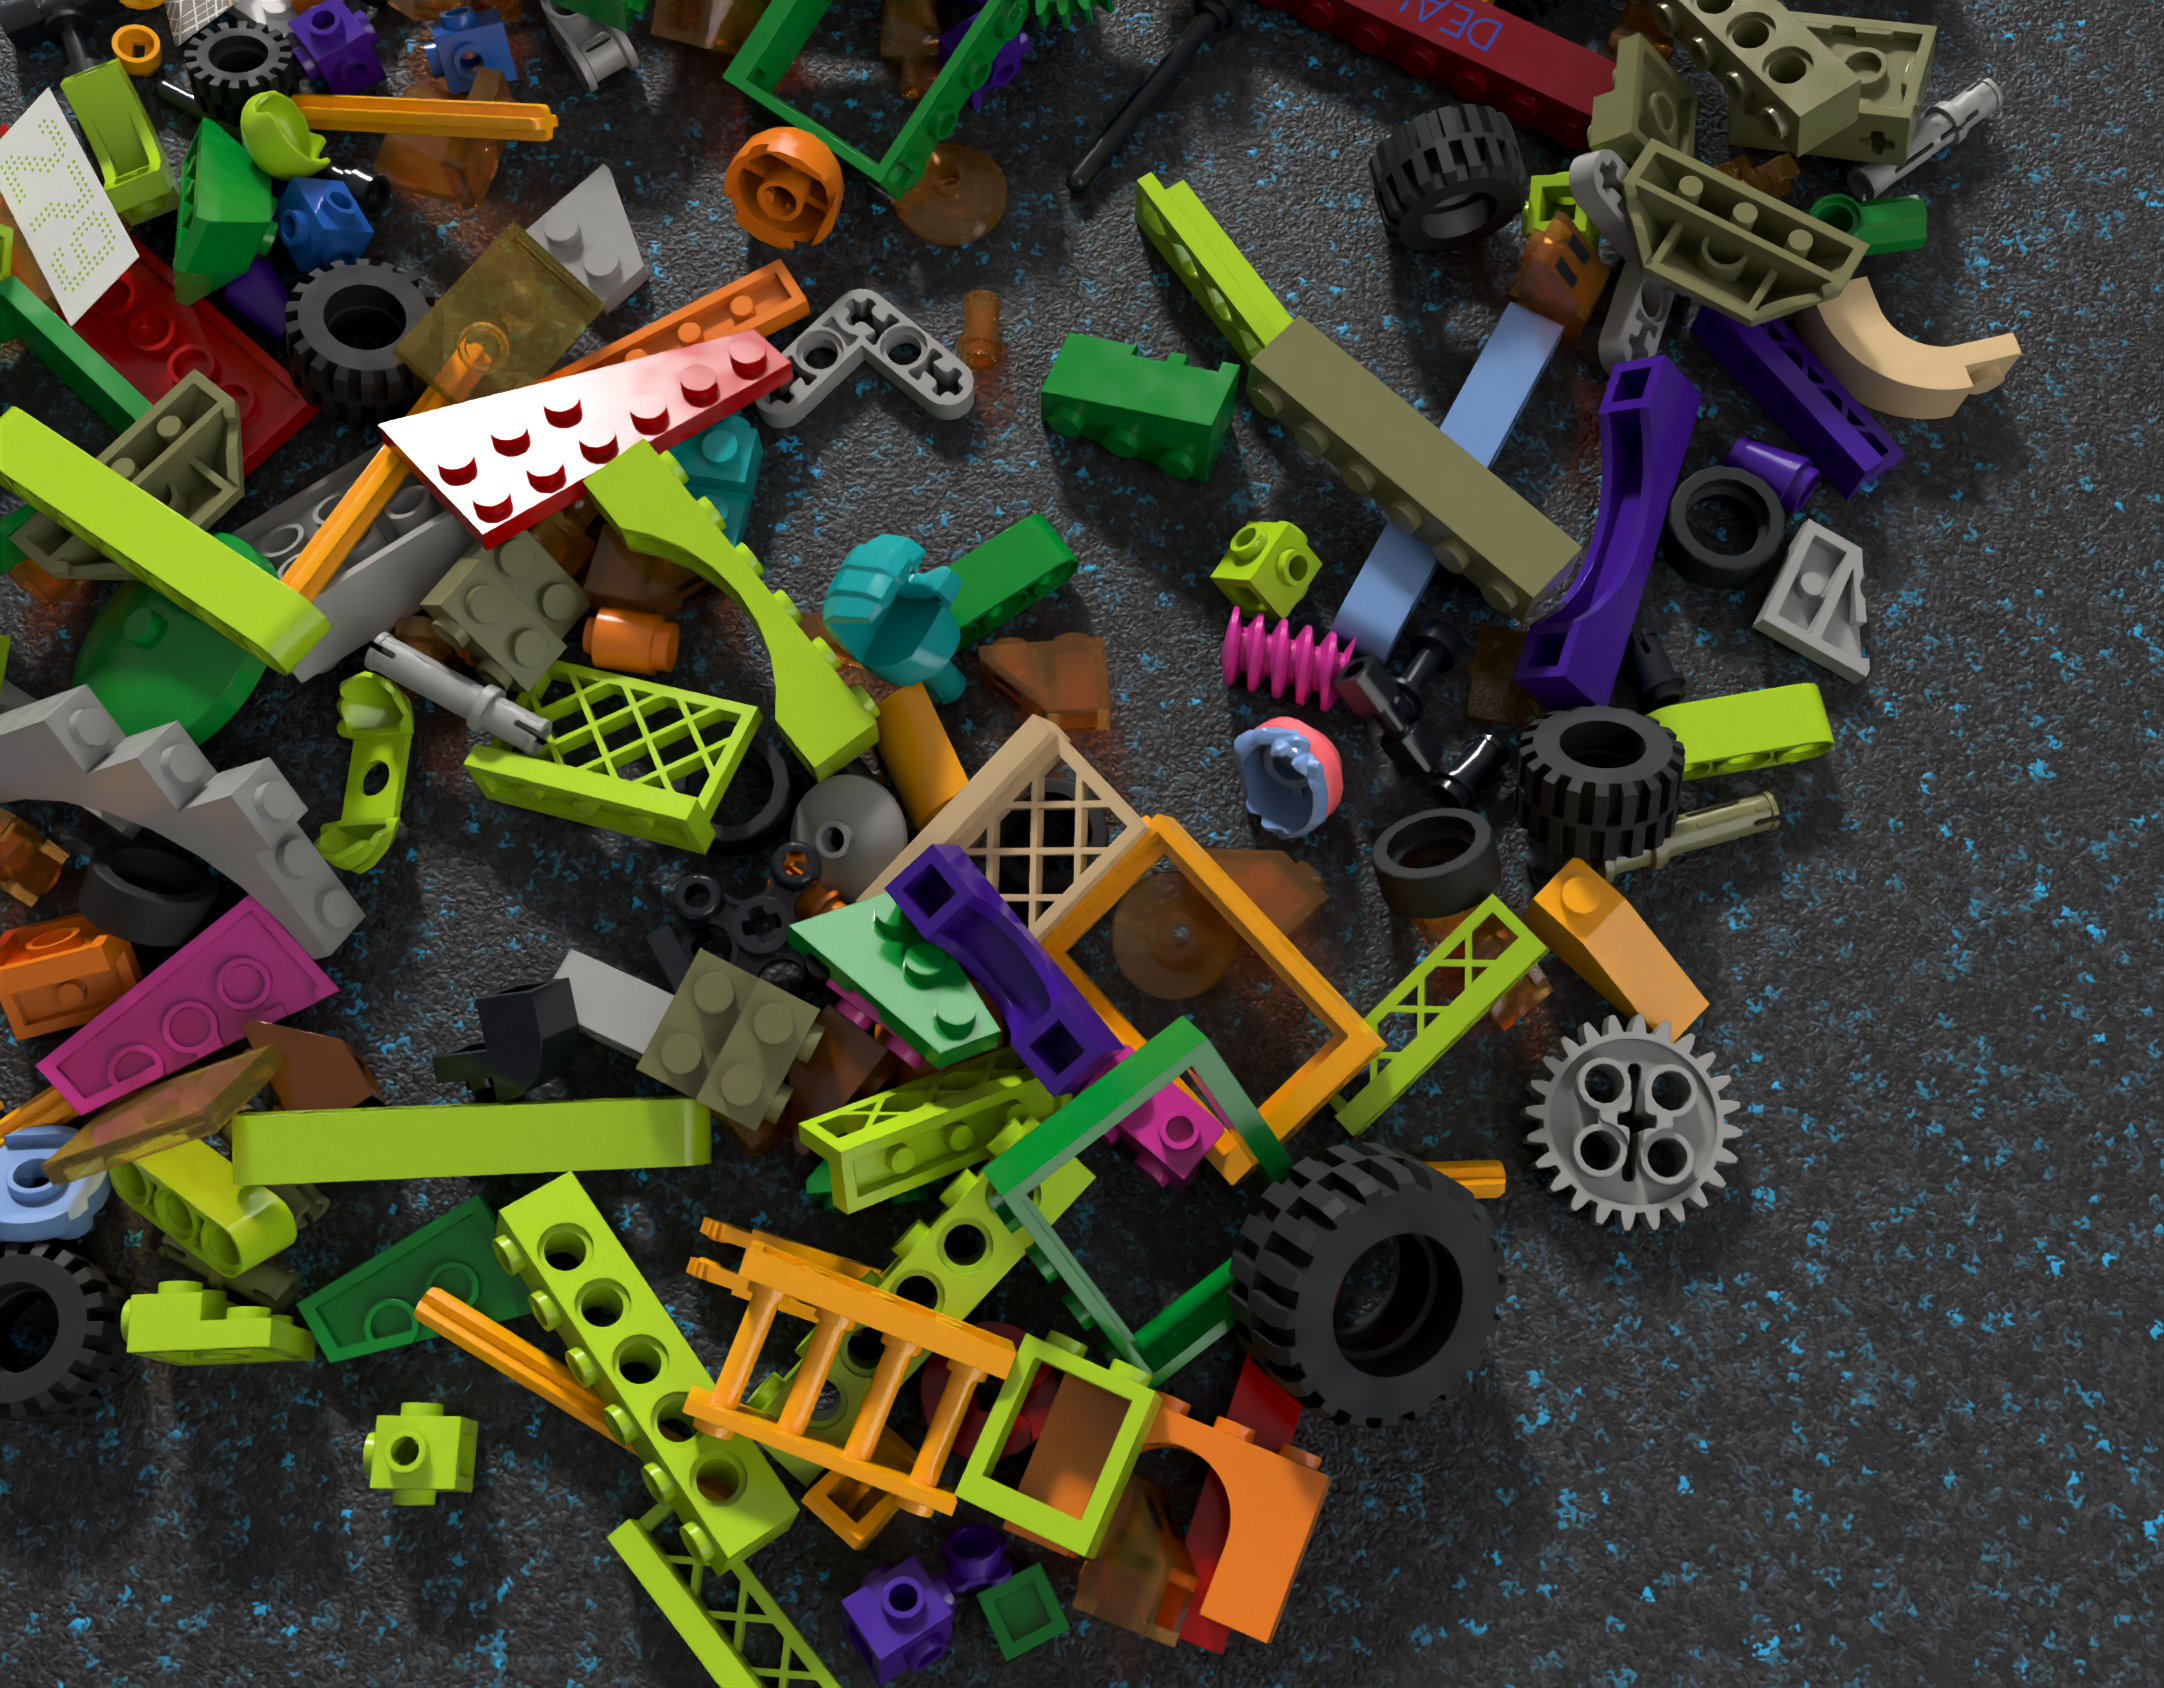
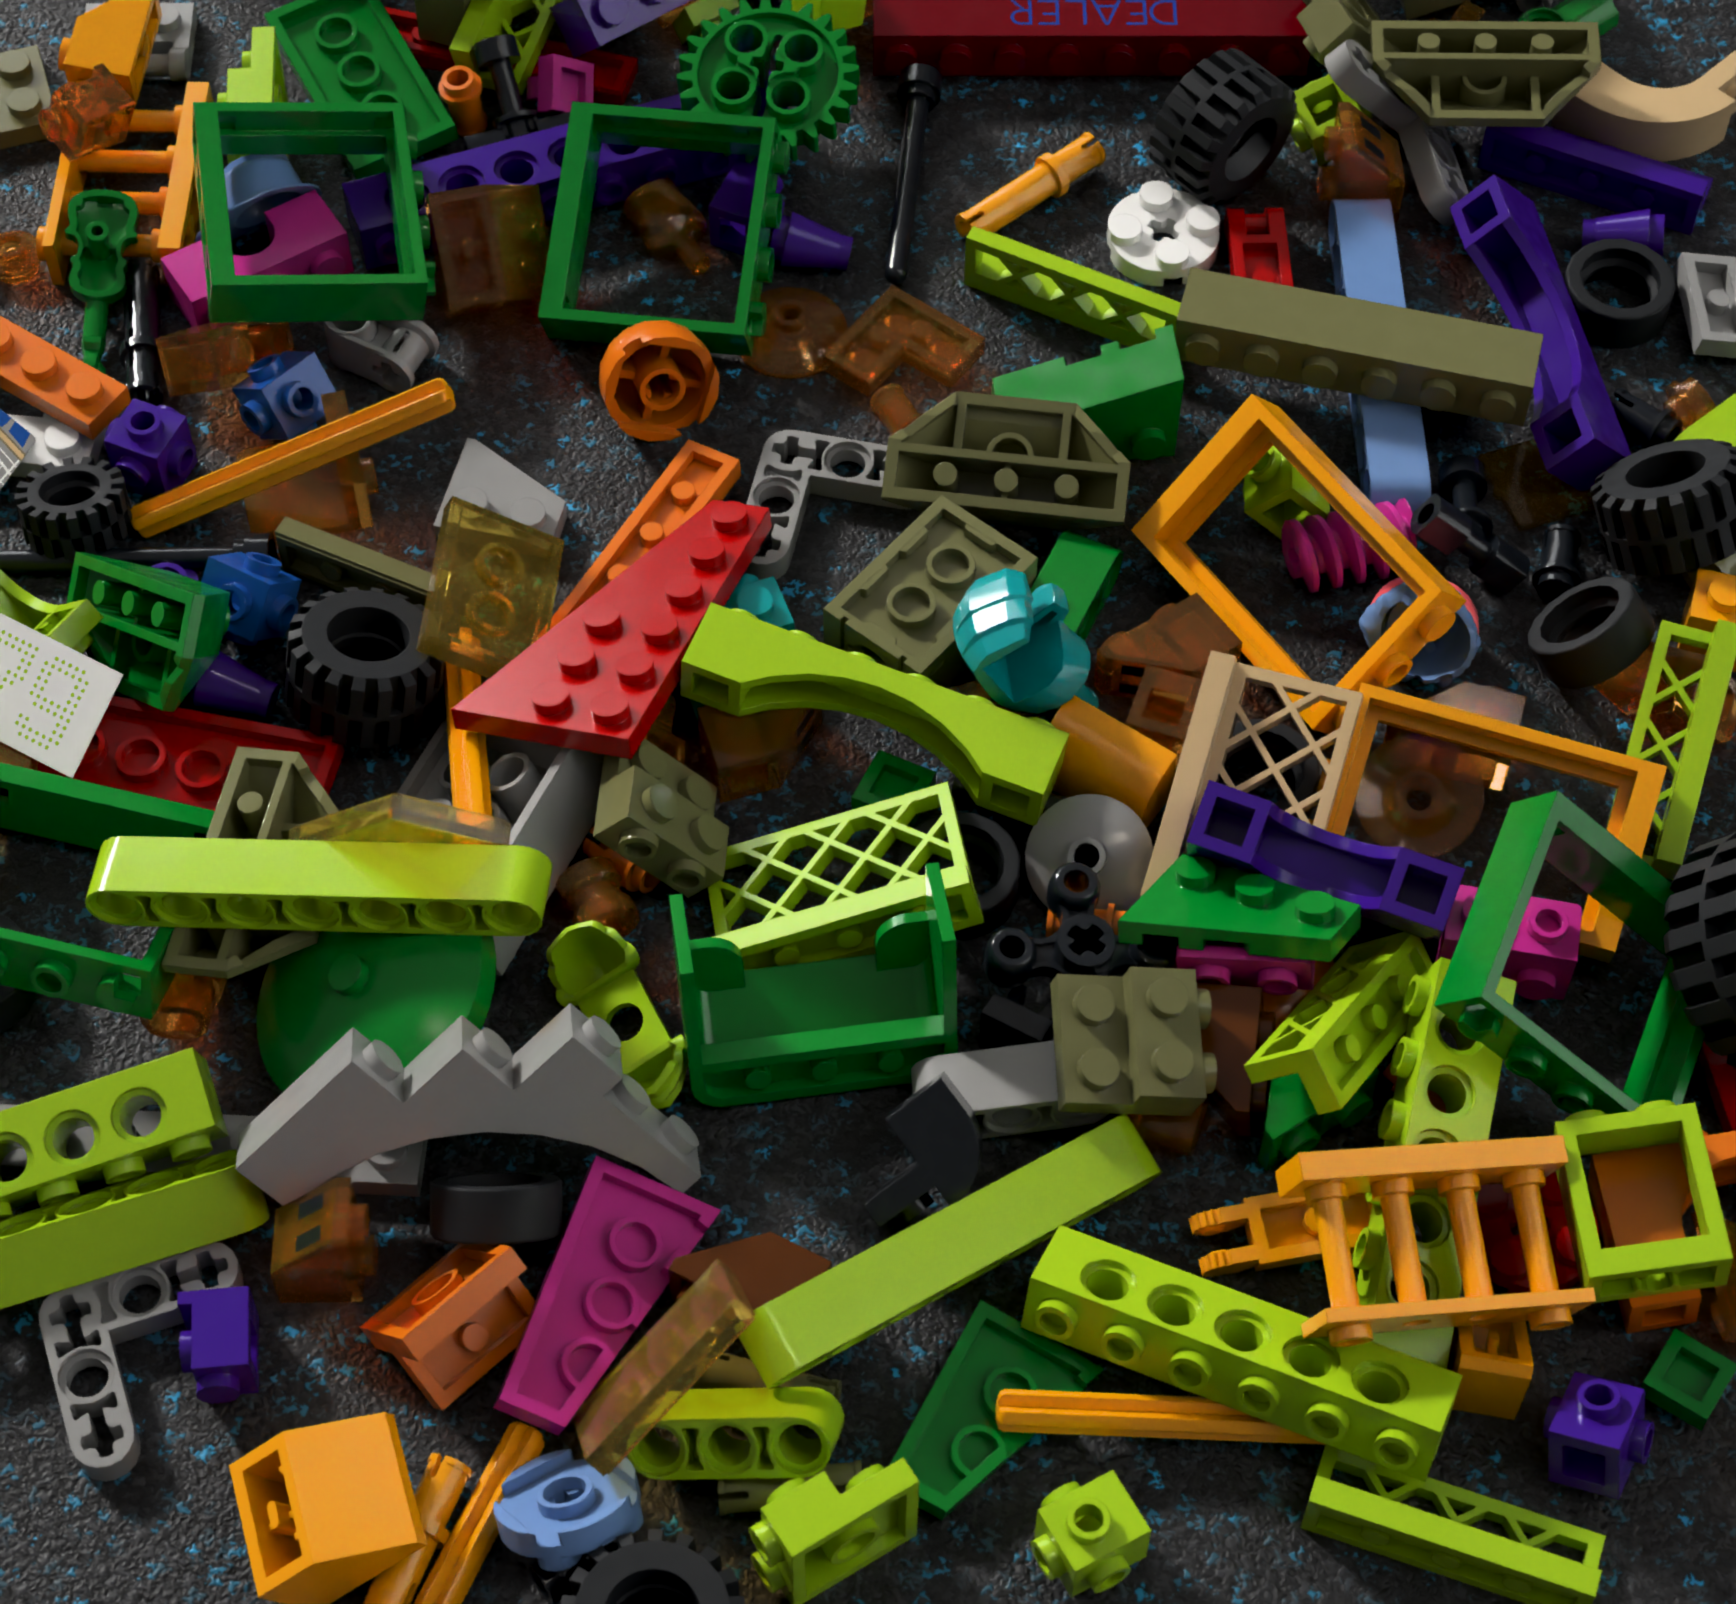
camera: 30 degrees left, 15 degrees down
lime hair [240,90,331,181] -> none
light grey pin [364,632,553,757] -> none
orange brick [583,606,680,676] -> none
dark purple plate [939,1523,1012,1593] -> none
none -> olive tile [274,516,452,628]
none -> clear yellow tile [288,793,511,845]
none -> green windscreen [669,862,958,1107]
none -> dark purple cone [770,211,854,271]
none -> clear orange plate [822,285,985,397]
none -> olive piece [823,495,1038,689]
none -> green plate [851,750,936,828]
none -> olive wedge [881,391,1131,531]
none -> light orange pin [955,132,1106,238]
none -> white plate [1107,180,1220,287]
none -> clear orange brick [1125,664,1202,767]
none -> light orange door [1131,394,1466,734]
none -> red plate [1224,207,1294,287]
none -> clear orange plate [1663,377,1716,431]

